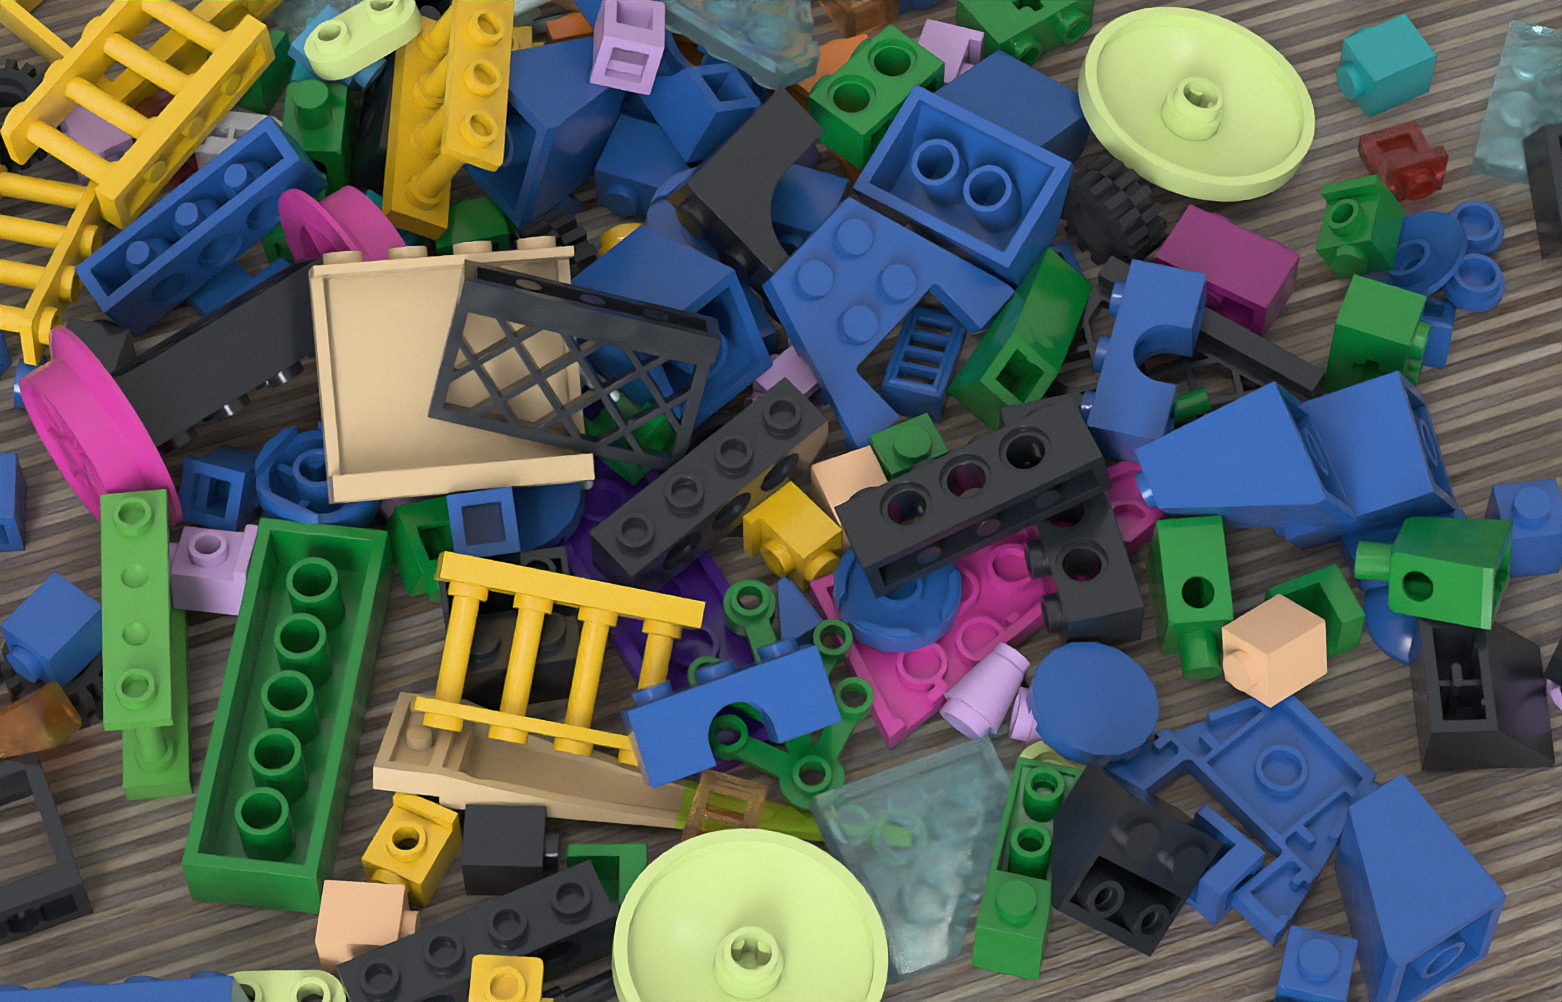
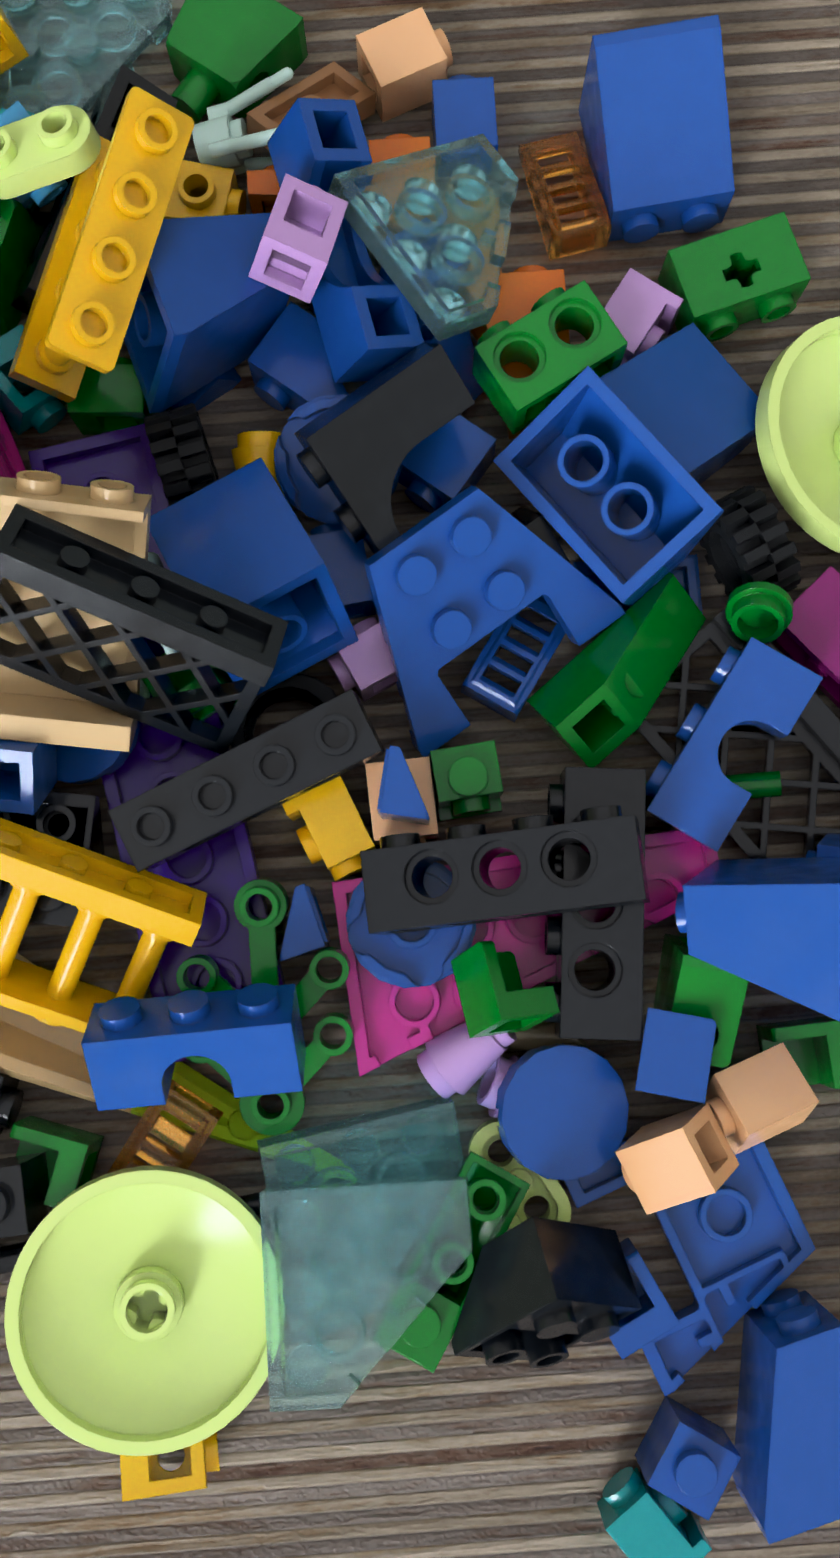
camera: 15 degrees right, 25 degrees up
none -> clear light blue plate [259,1176,473,1412]
none -> blue slope [377,745,430,825]
none -> green panel [451,940,560,1038]
none -> light nougat brick [615,1102,740,1215]
none -> blue panel [635,1007,716,1104]
none -> green plate [725,581,794,643]

